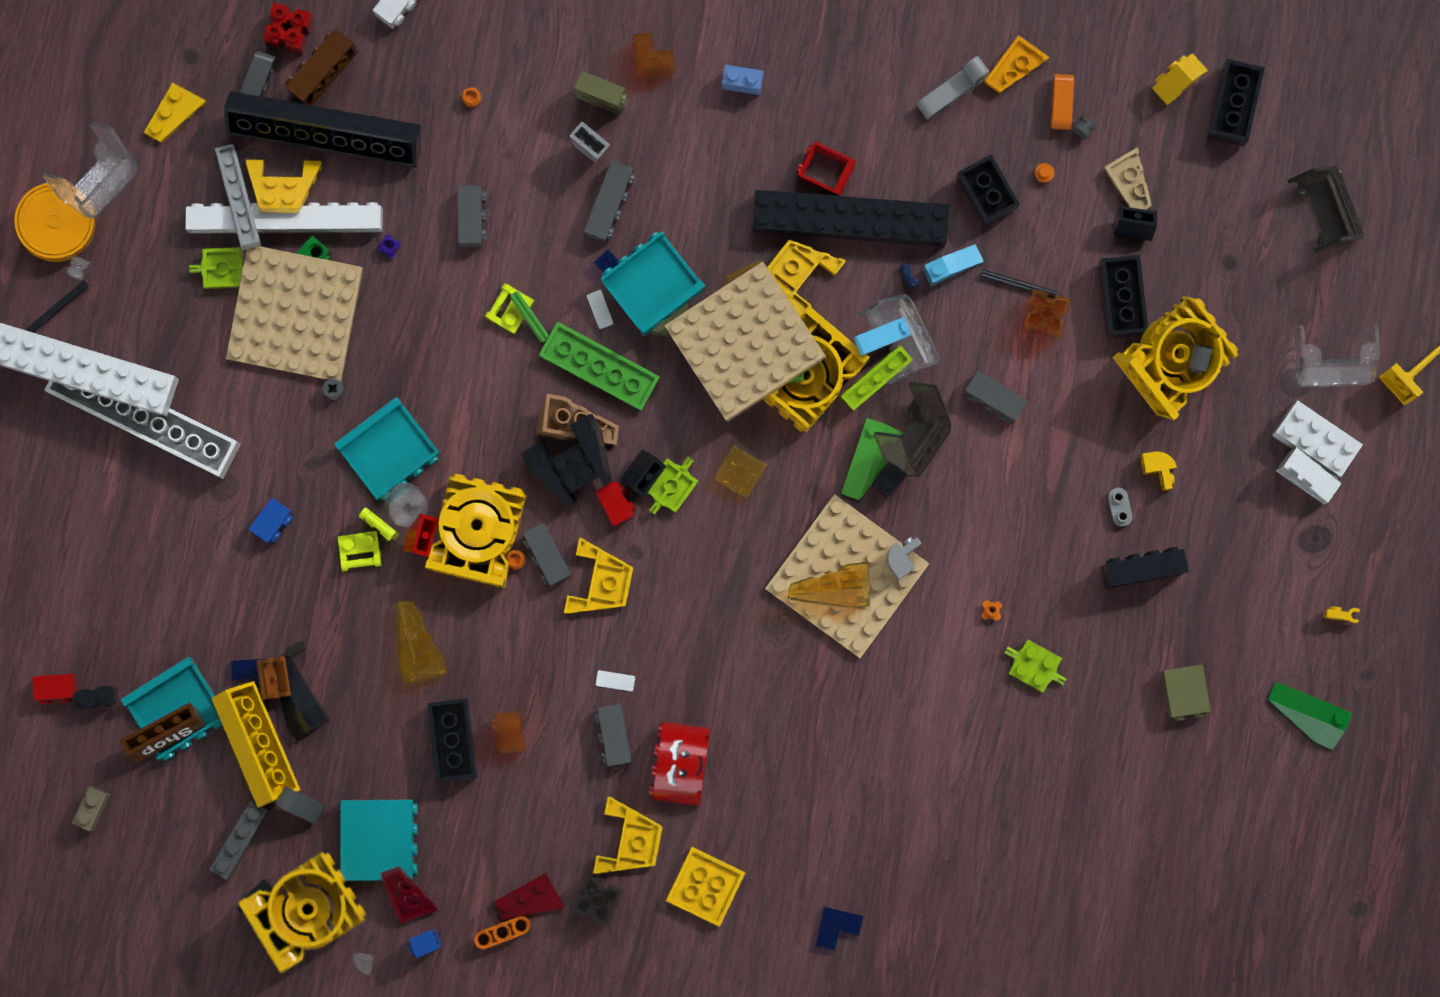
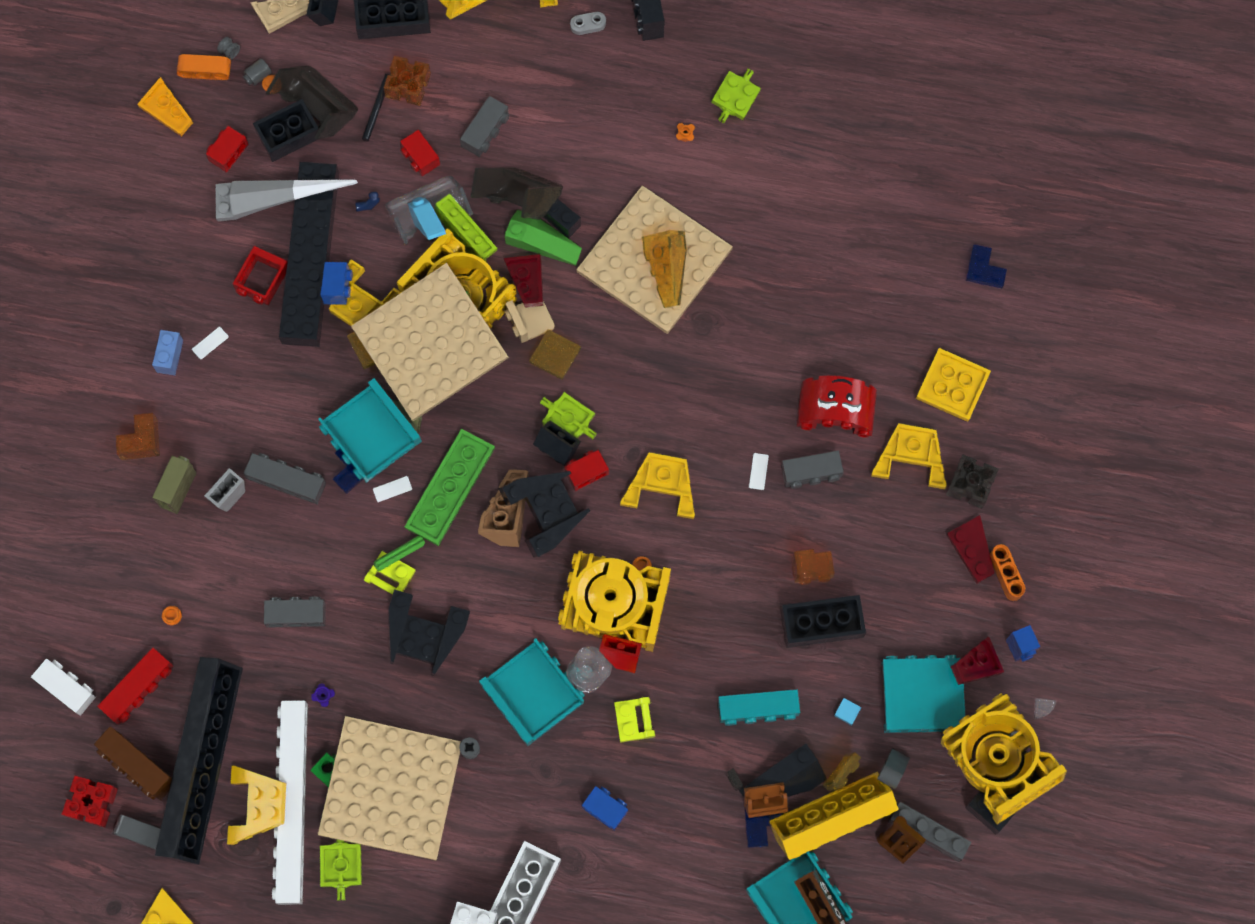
camera: 90 degrees left, 10 degrees down
light grey tile [215,144,261,250] -> none
neon yellow plate [359,508,400,541] -> none
clear yellow wedge [396,601,448,683] -> none
dark grey brick [522,523,572,587] -> none
light grey brick [887,537,922,580] -> none
light grey beam [916,56,990,120] -> none
medium azure slope [923,244,984,286] -> none
none -> red brick [97,648,174,725]
none -> white sticker [192,327,229,359]
none -> red brick [206,126,249,173]
none -> light grey plate [216,180,358,221]
none -> dark grey brick [243,58,272,86]
none -> clear smoke windscreen [266,65,358,139]
none -> blue brick [321,262,353,305]
none -> black wedge [388,590,470,676]
none -> red brick [400,130,440,176]
none -> dark red wing [504,254,544,308]
none -> tan bracket [504,300,555,343]
none -> teal brick [718,689,800,726]
none -> clear yellow plate [823,752,861,791]
none -> medium azure tile [834,698,861,726]
none -> reddish brown plate [877,816,926,864]

